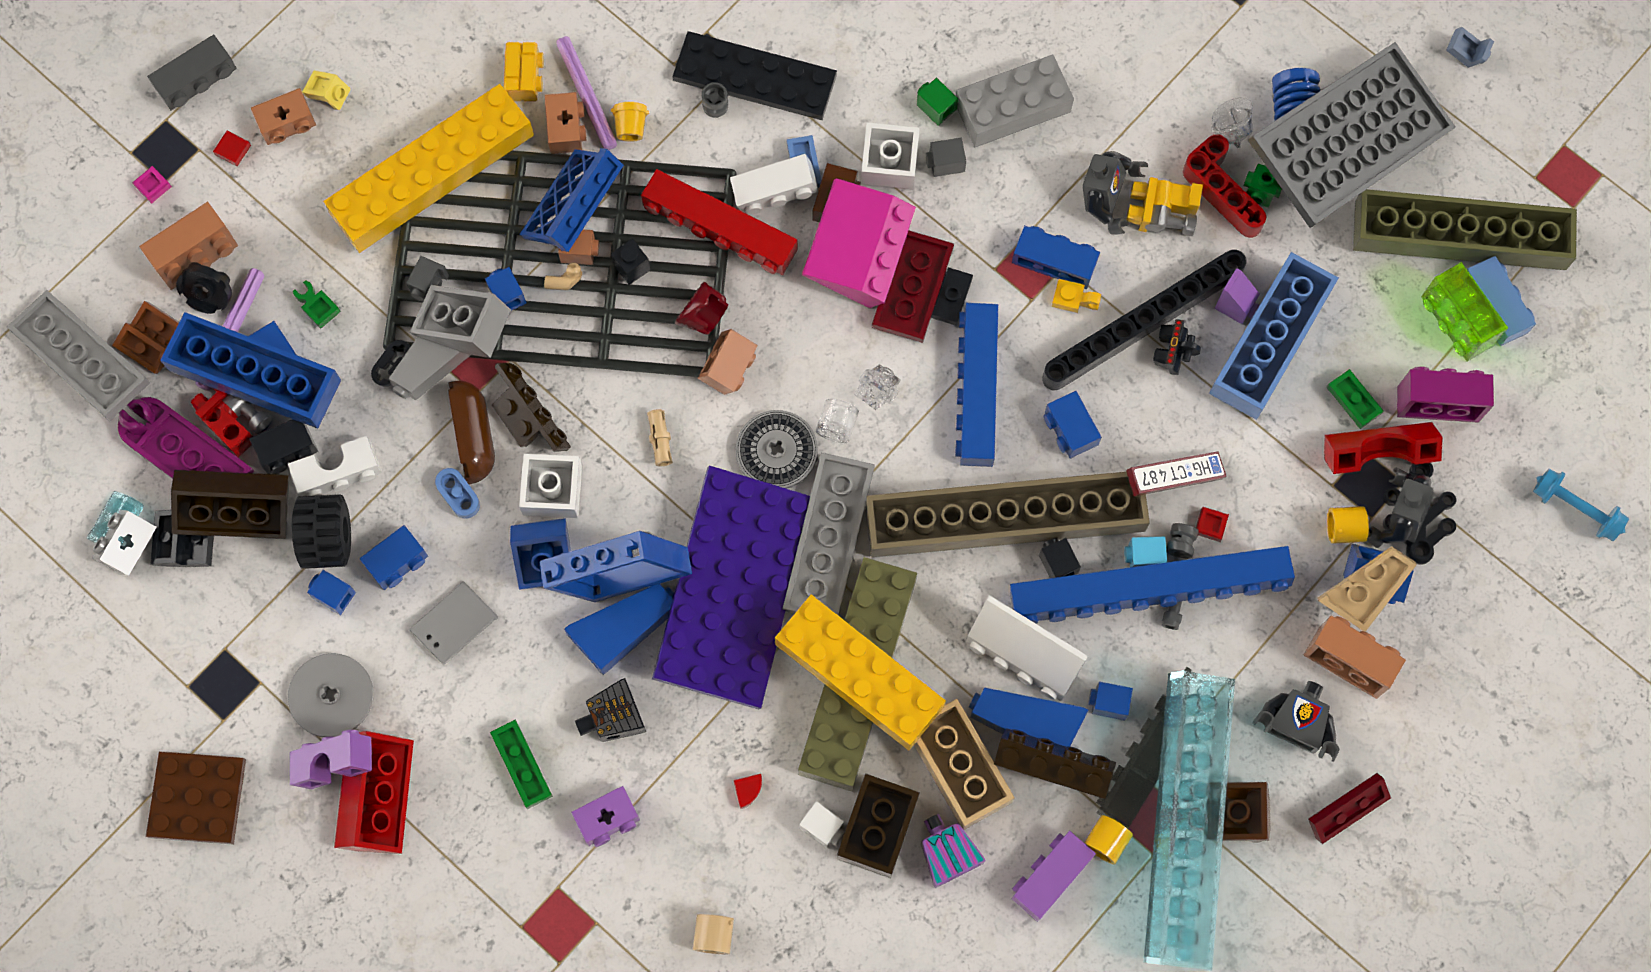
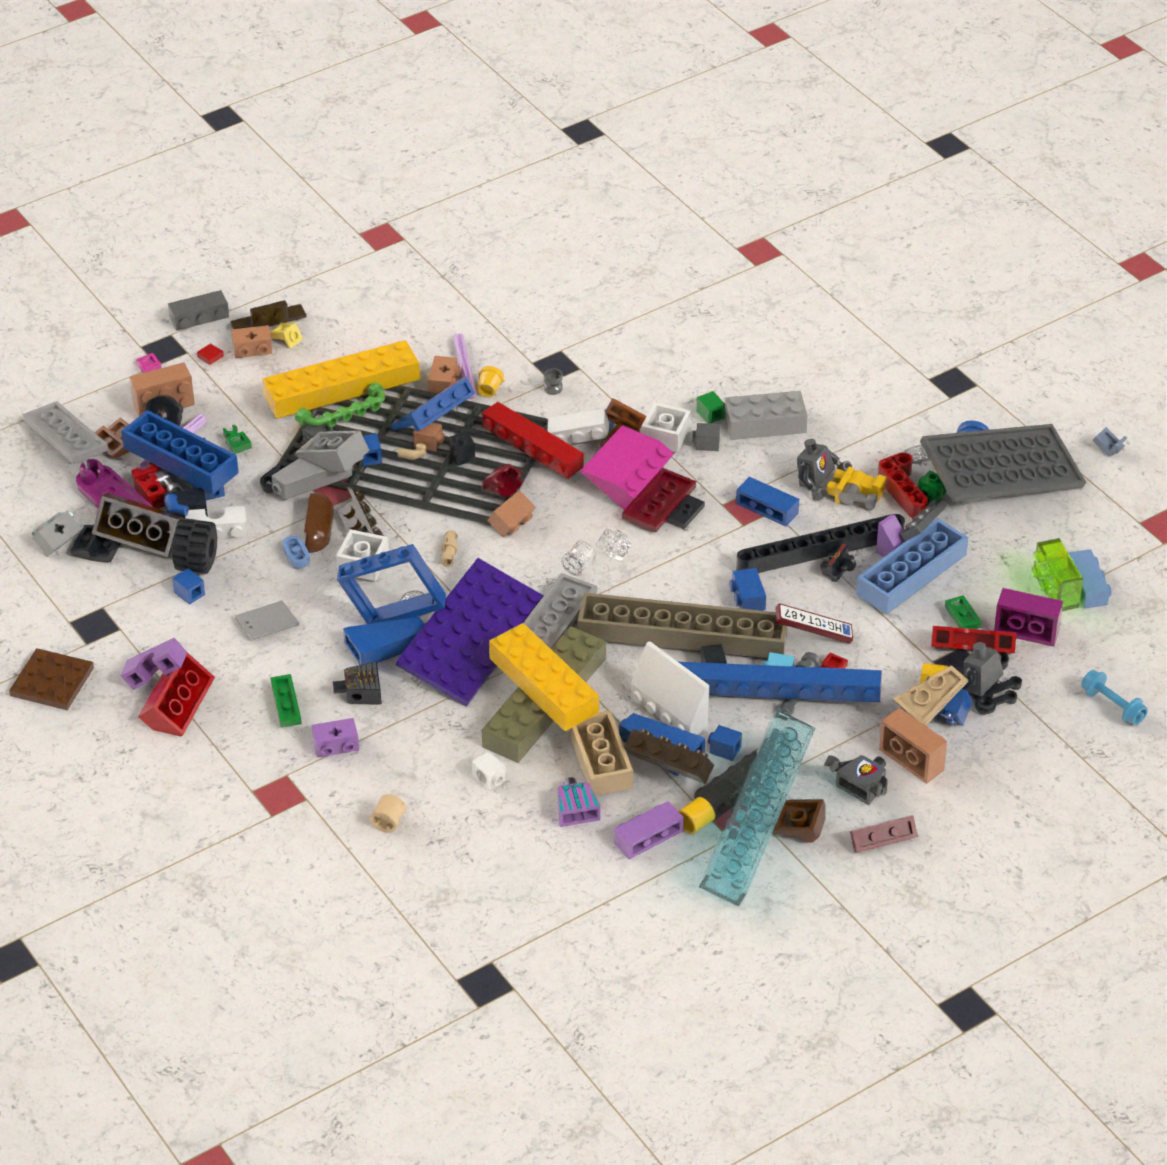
camera: 15 degrees right, 30 degrees down
light grey piece [288,653,373,737] -> none
blue brick [359,525,429,590] -> none
yellow brick [504,42,544,101] -> none
blue slope [510,518,571,590] -> none
black plate [672,31,837,121] -> none
red tile [734,774,762,809] -> none
piece [736,410,818,489] -> none
dark brown brick [837,773,920,879] -> none
blue brick [955,303,998,467] -> none
yellow plate [1052,279,1102,313] -> none
olive brick [1353,189,1577,270] -> none
none -> blue arm [164,494,189,516]
none -> dark brown bracket [230,300,307,329]
none -> bright green bar [295,382,385,427]
none -> dark orange slope [606,398,647,429]
none -> dark grey plate [901,499,948,541]

